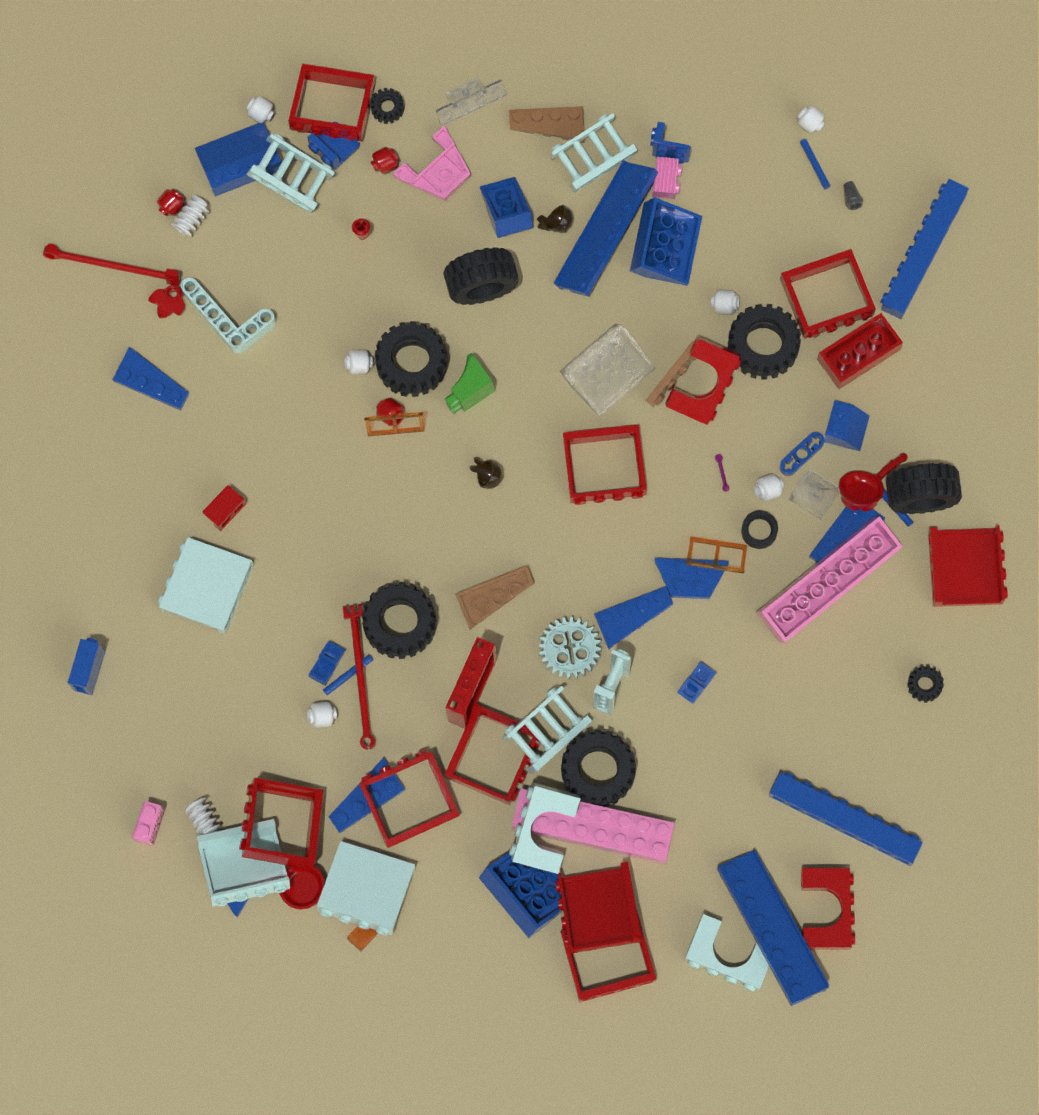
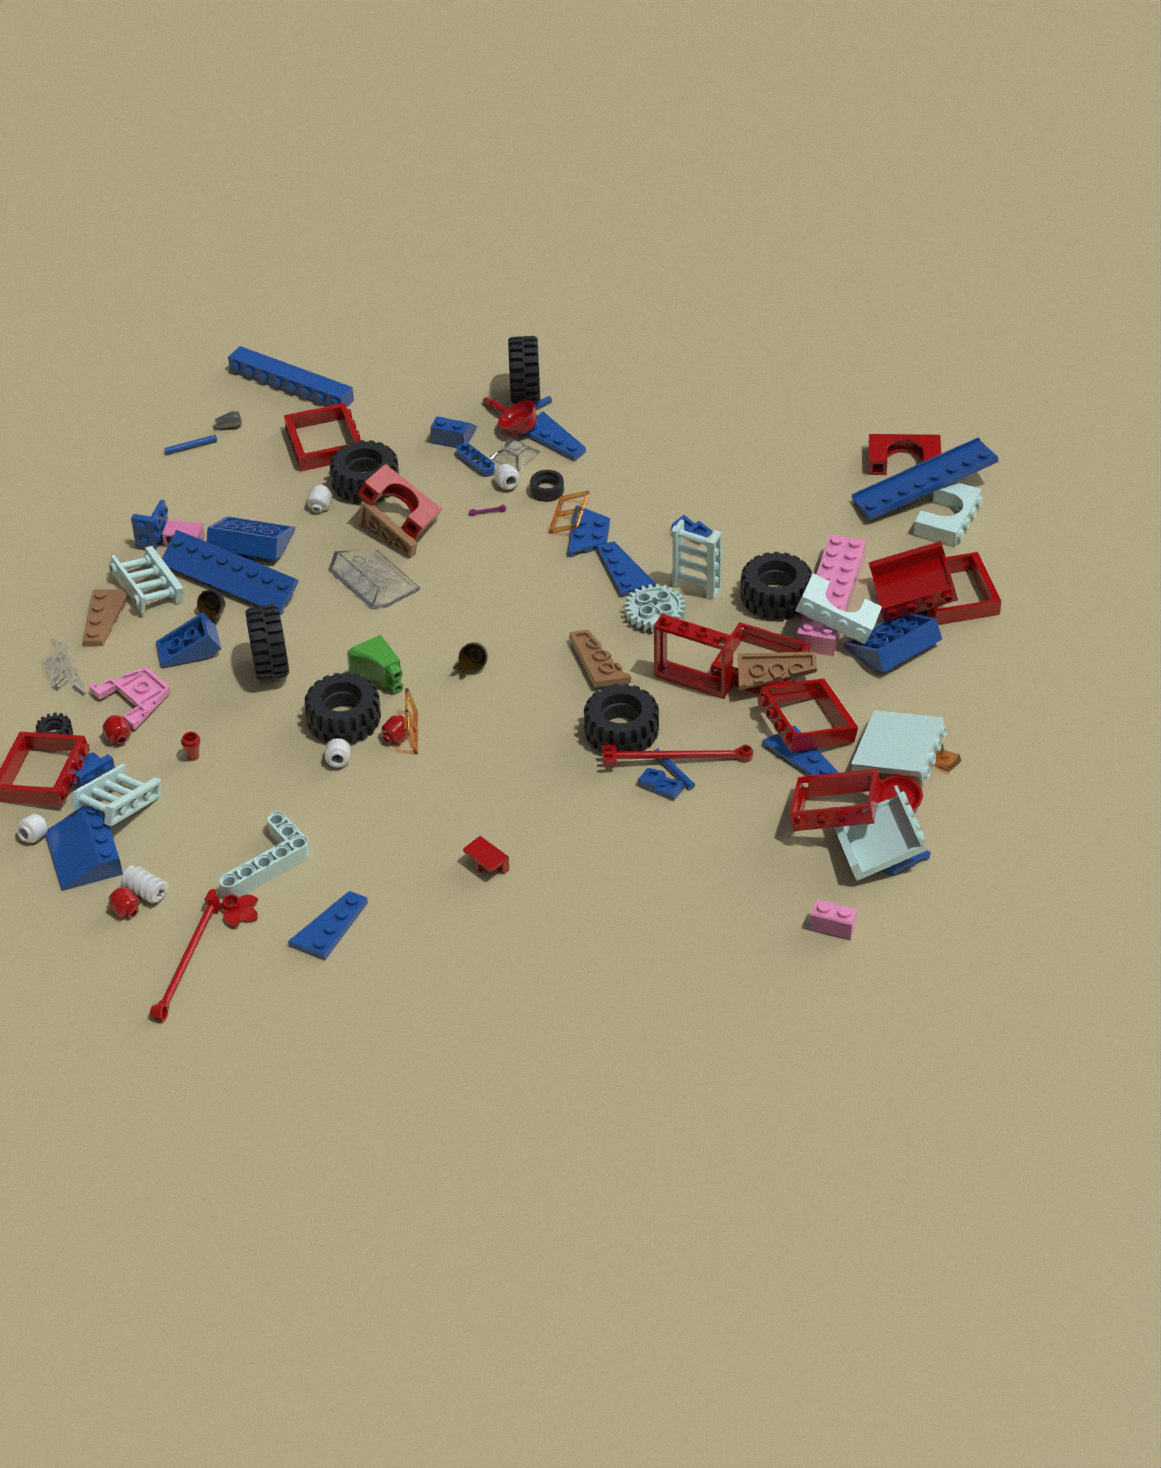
camera: 90 degrees left, 30 degrees down
blue brick [67,638,105,695] -> none
light aqua panel [158,537,254,635] -> none
white piece [185,797,221,835] -> none
white head [307,702,337,728] -> none
light aqua fence [501,686,592,774] -> none
red window [563,424,647,505] -> none
bright pink brick [756,516,903,643] -> none
blue brick [769,772,923,867] -> none
white head [797,105,825,133] -> none
red brick [817,313,903,389] -> none
black tyre [907,665,944,703] -> none
red panel [928,525,1008,607] -> none
none -> medium nougat wing [737,652,817,690]

